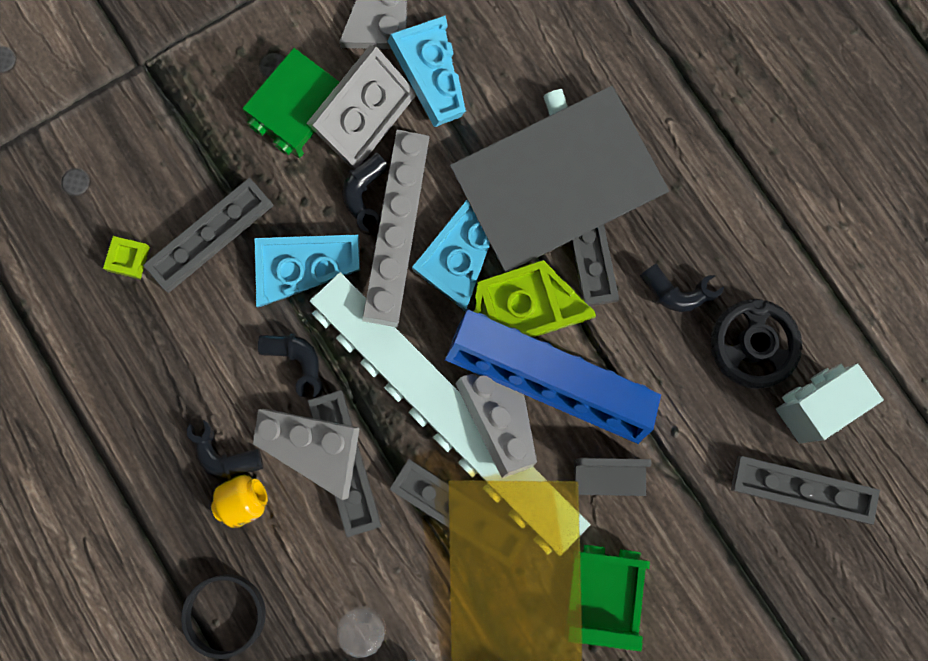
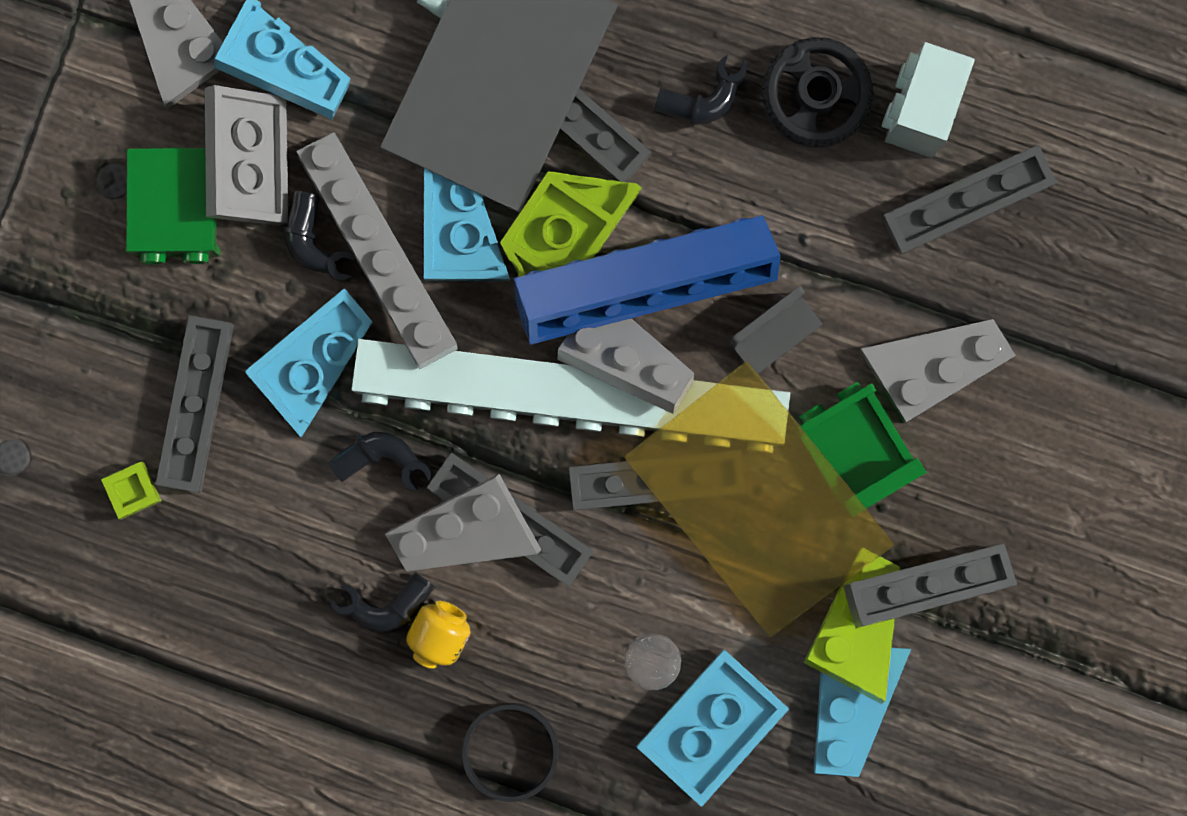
camera: 35 degrees left, 5 degrees up
none -> light grey wing [859,319,1016,423]

